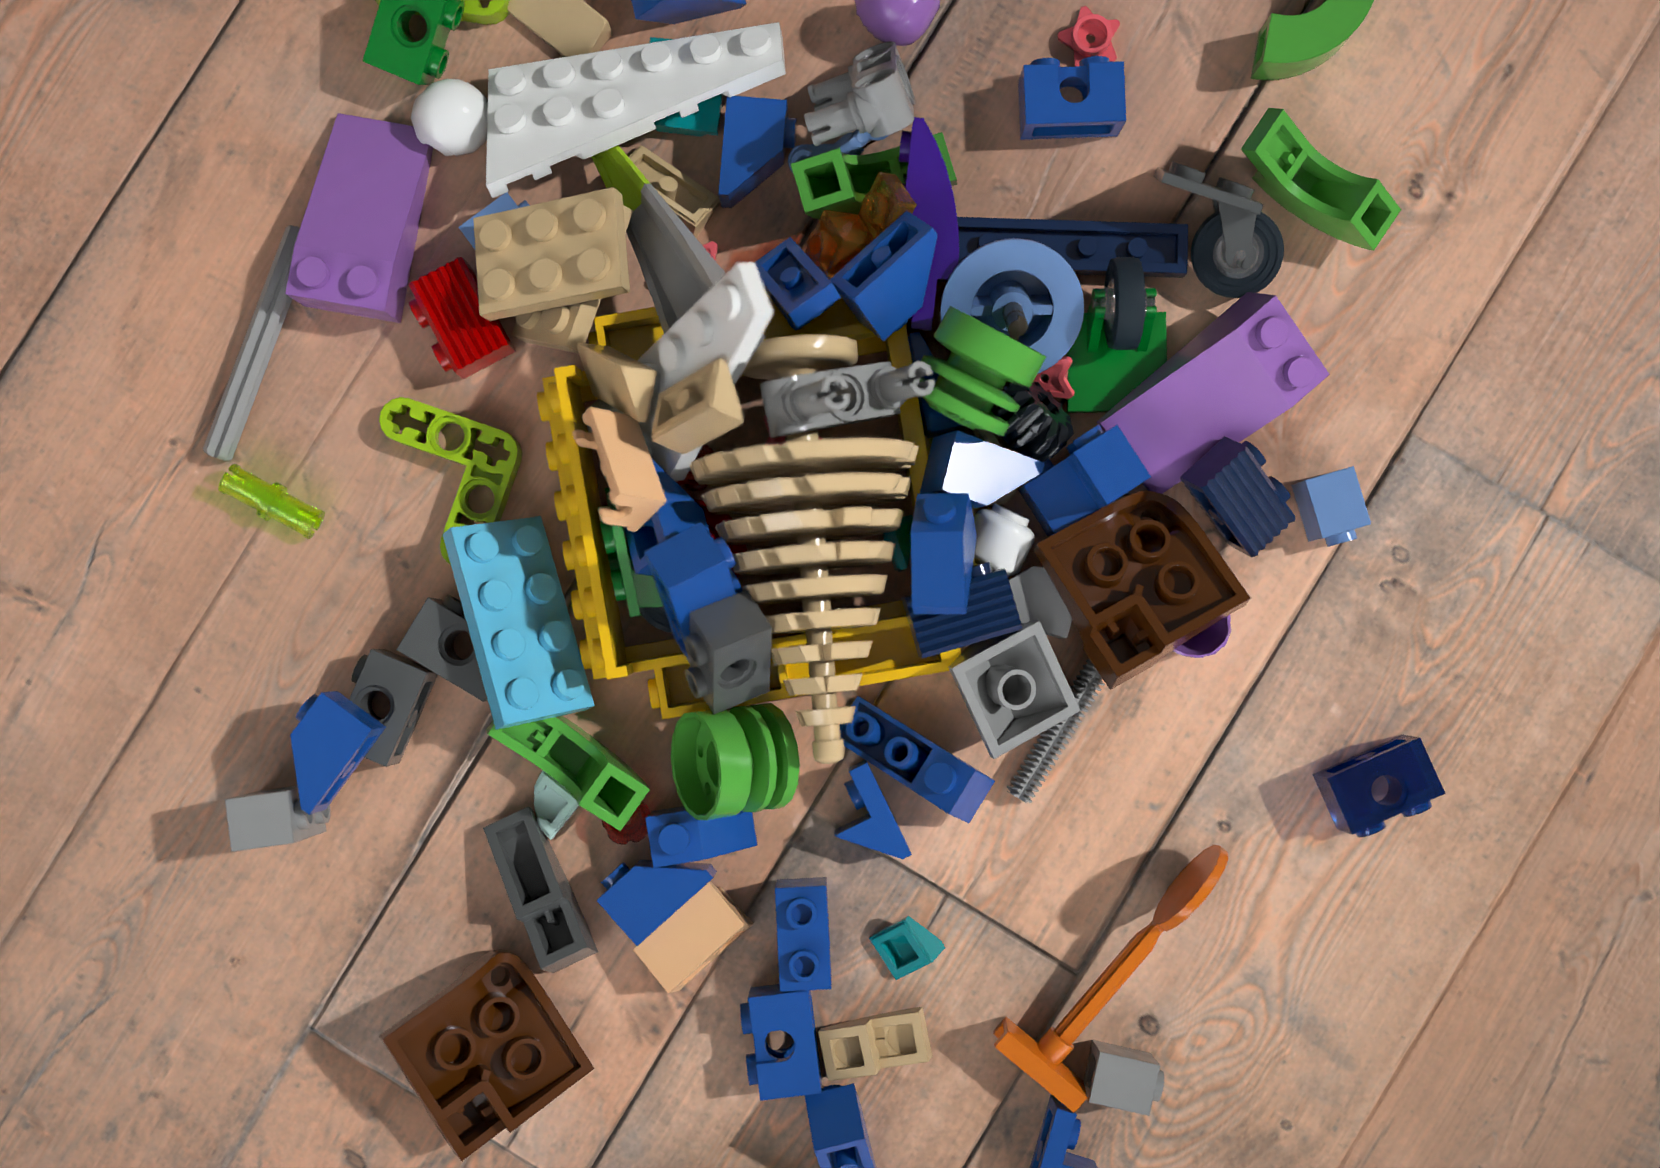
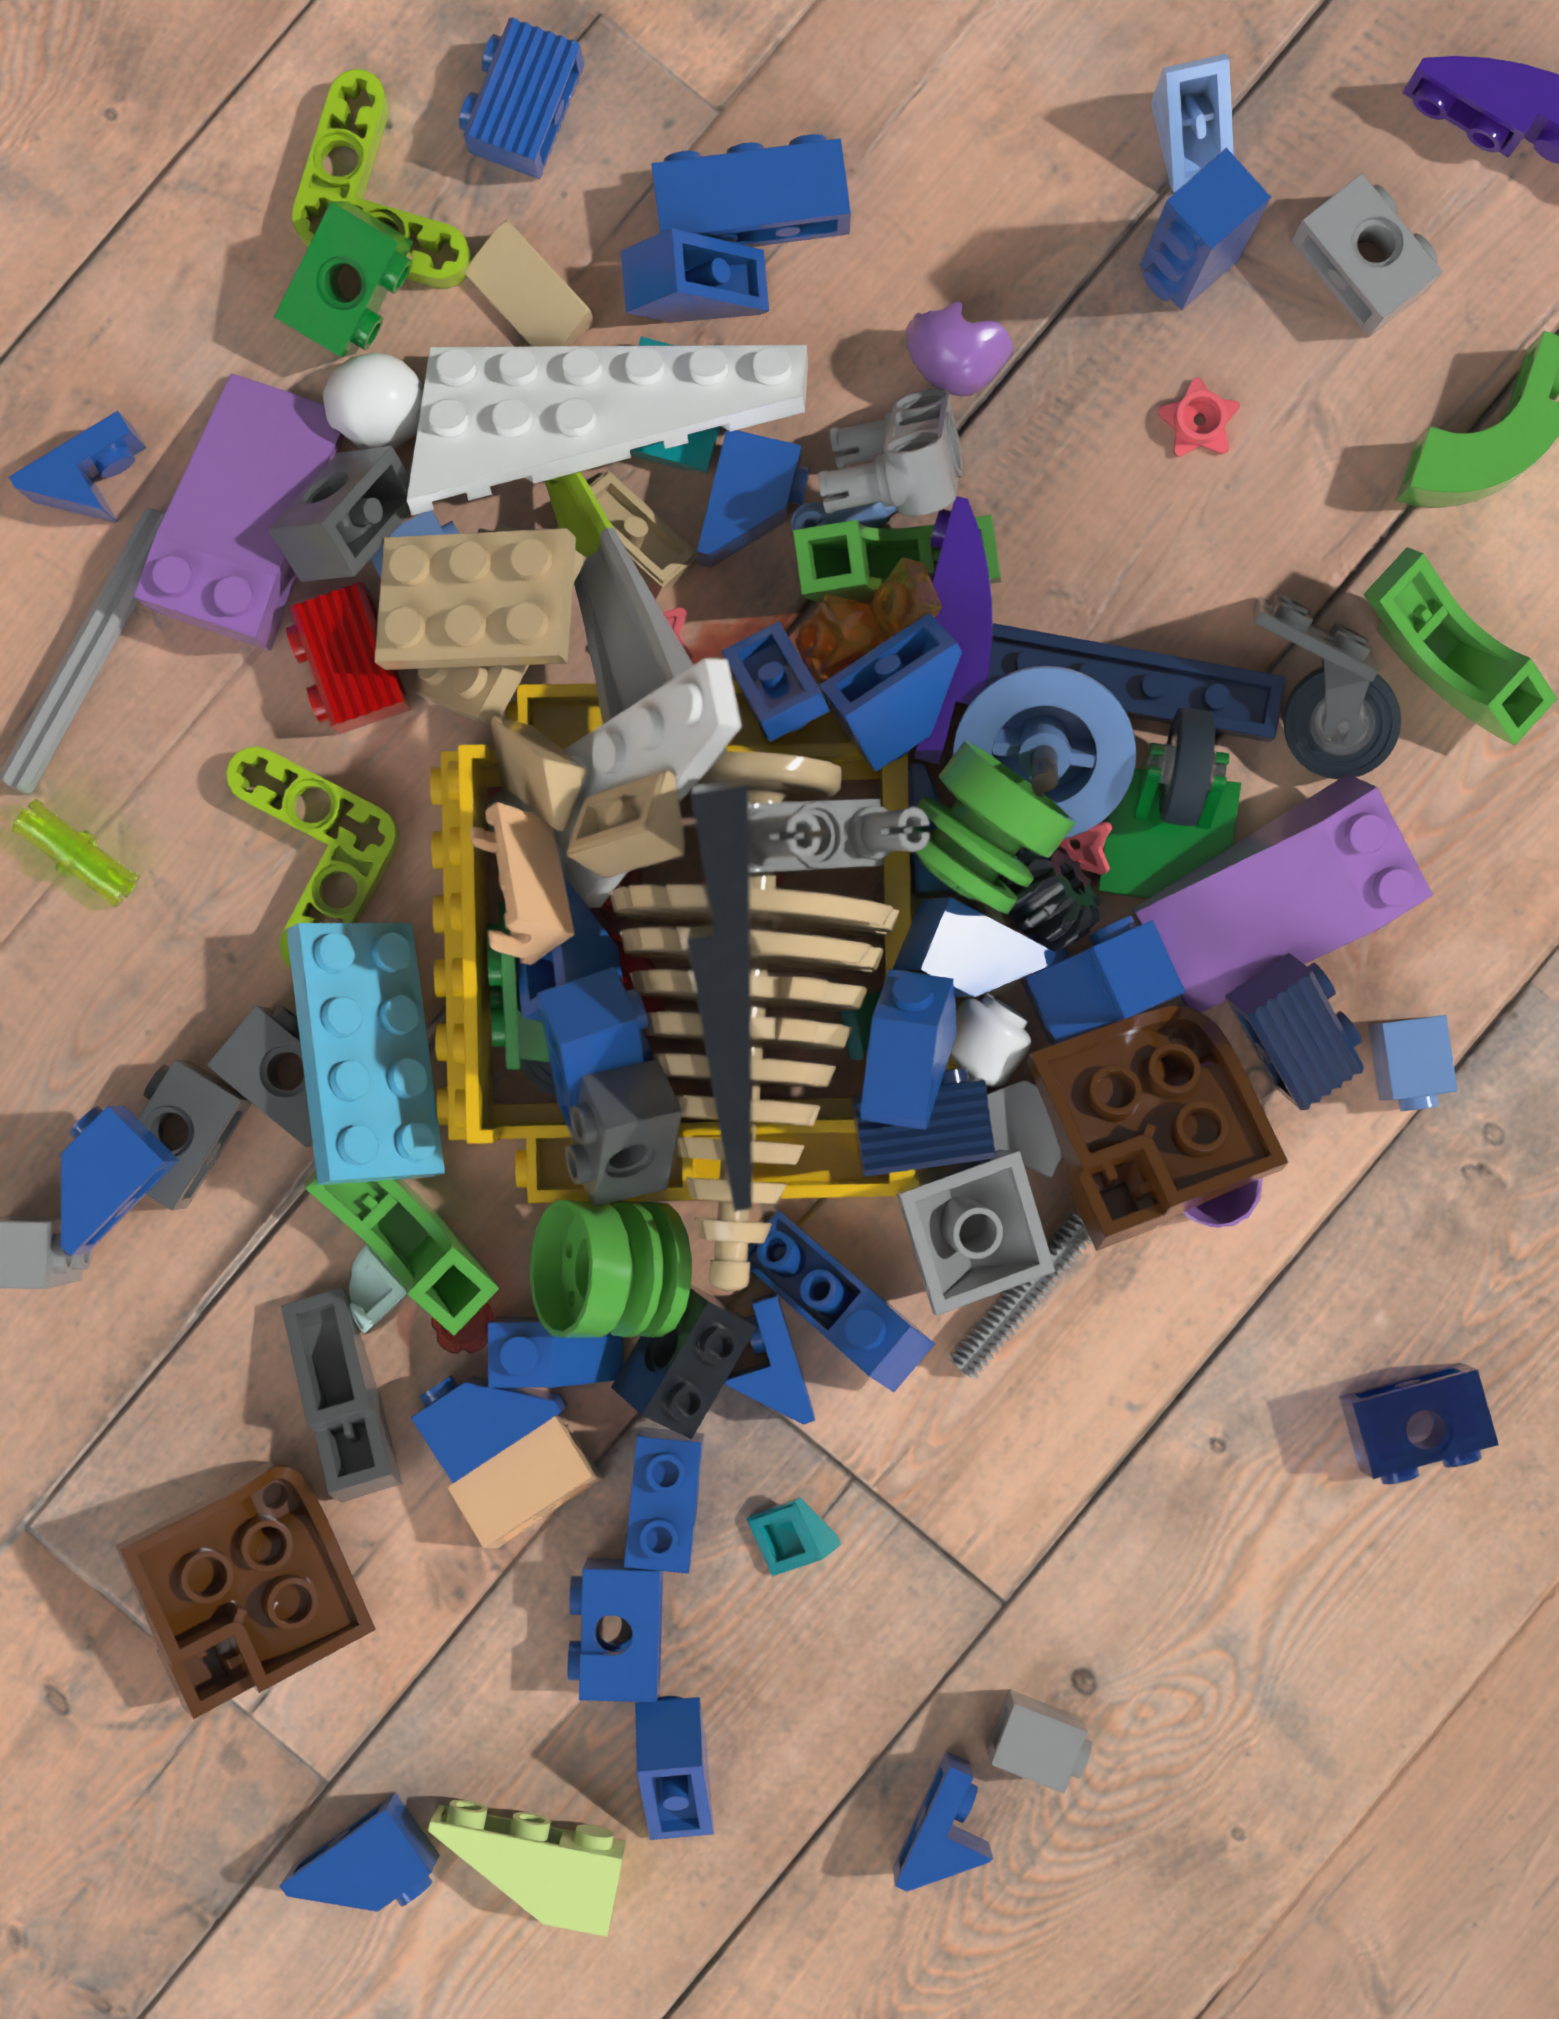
camera: 10 degrees right, 0 degrees up
tan slope [818,1007,932,1081] -> none
orange piece [993,845,1229,1113] -> none
blue brick [1018,56,1126,140] -> none
none -> blue slope [9,410,146,522]
none -> dark grey brick [268,446,411,582]
none -> black brick [611,1285,757,1440]
none -> black slope [687,777,754,1212]

